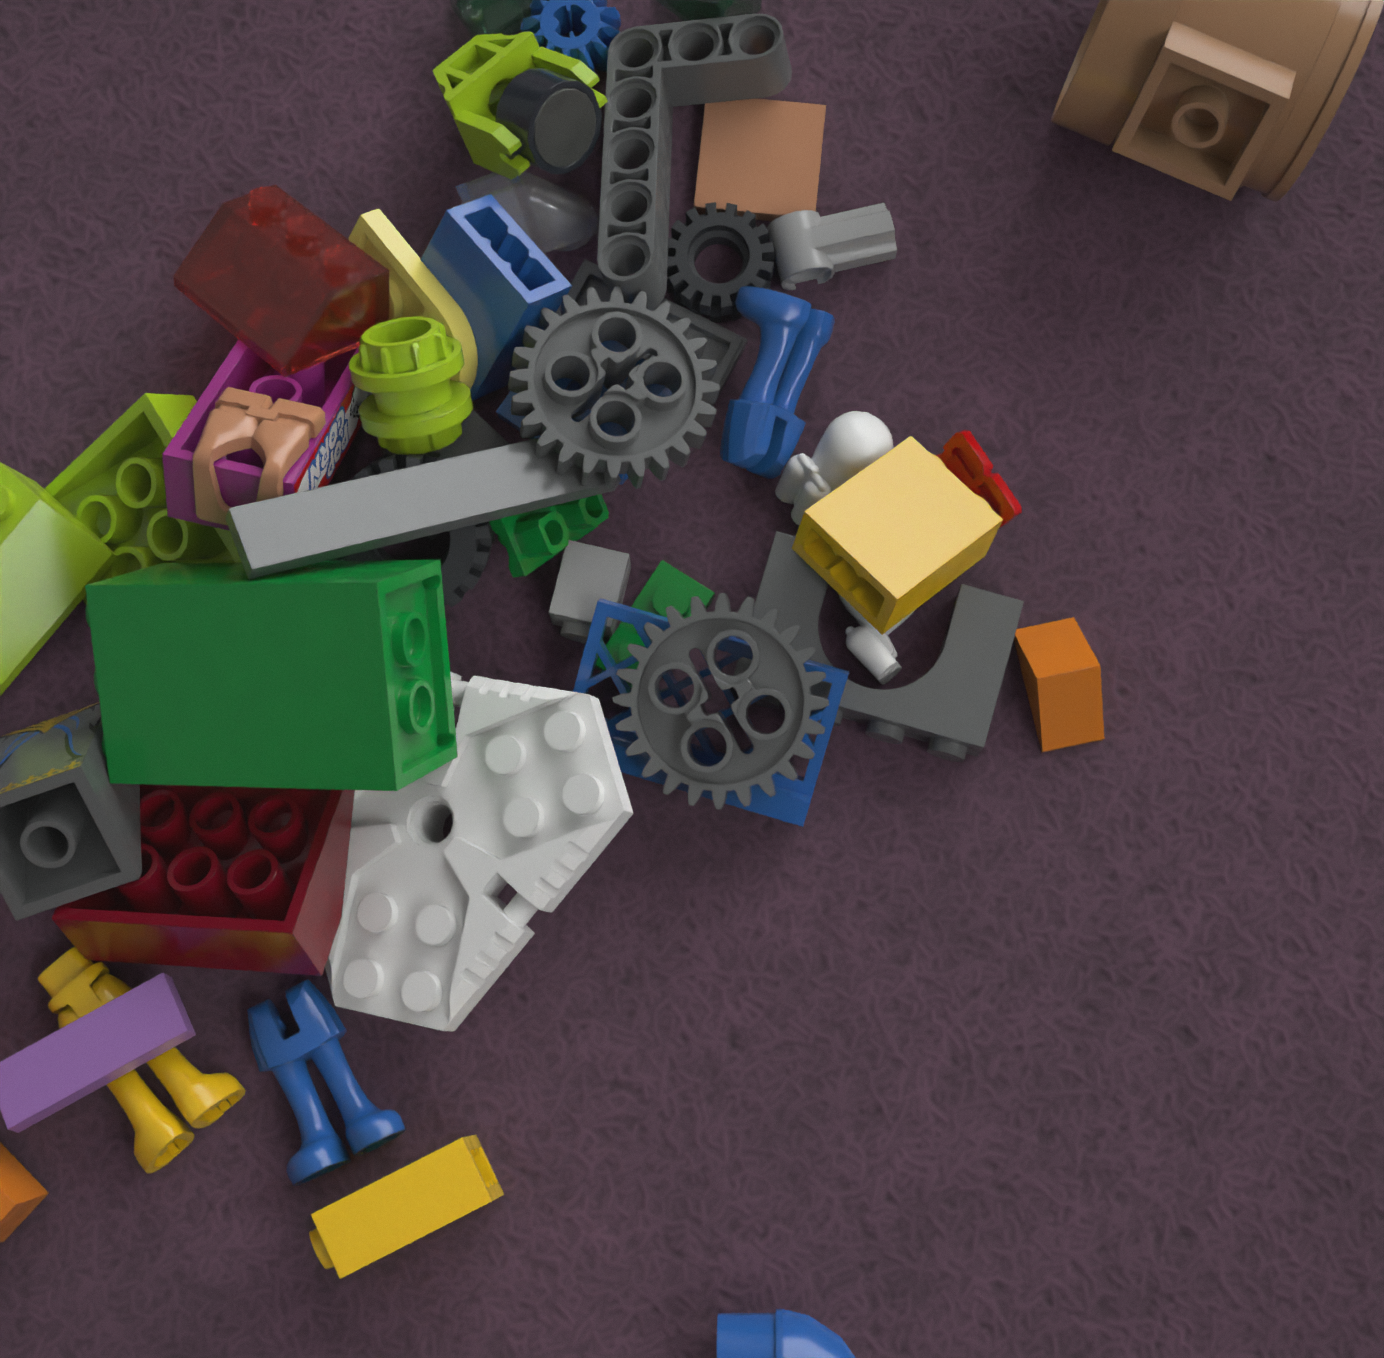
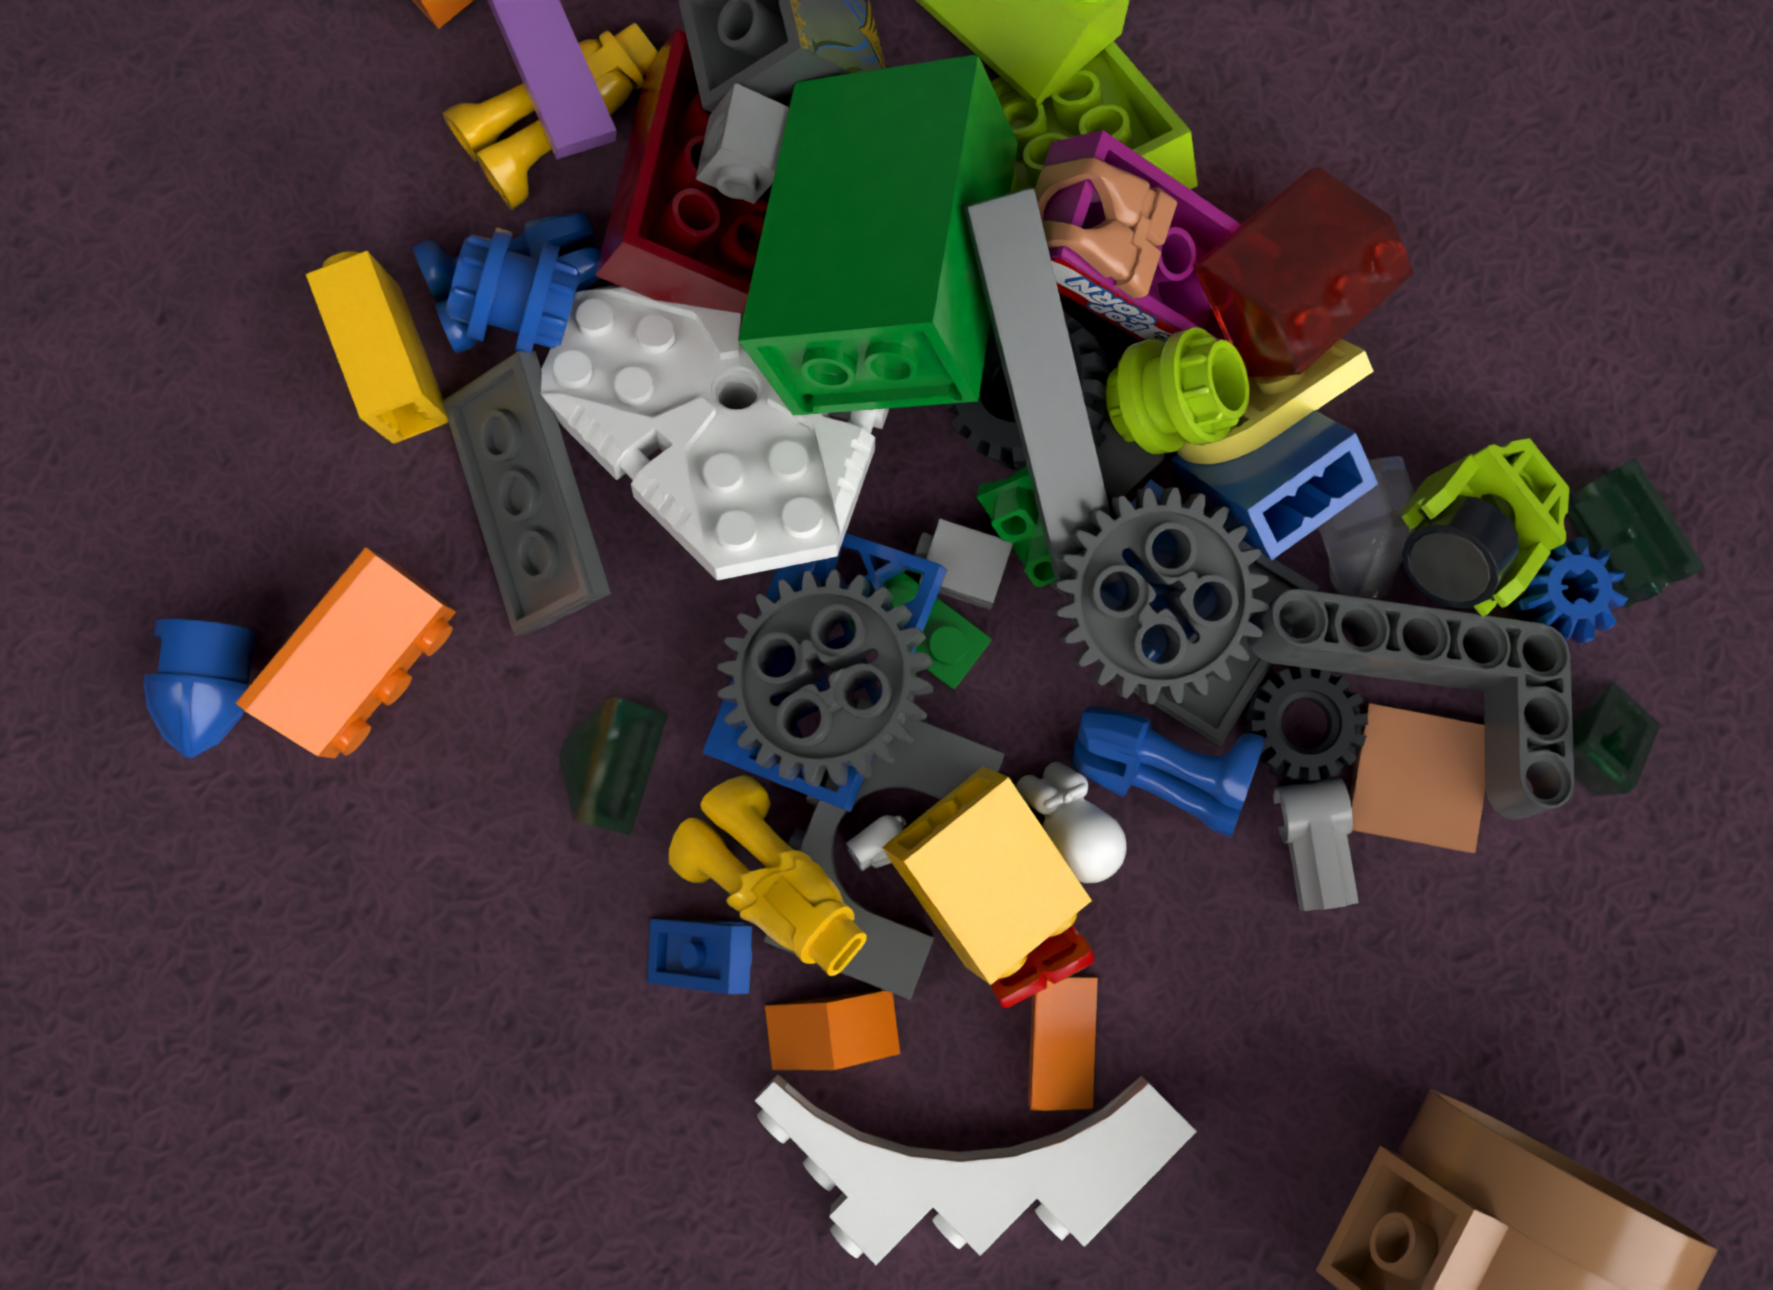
camera: 95 degrees right, 5 degrees up
none -> slope [236,547,456,759]
none -> dark grey tile [442,351,611,636]
none -> blue piece [446,227,581,354]
none -> clear green slope [559,696,668,836]
none -> blue slope [647,919,752,994]
none -> yellow piece [669,775,867,976]
none -> light grey brick [696,83,789,204]
none -> white arch [755,1074,1197,1265]
none -> orange slope [1028,976,1098,1111]

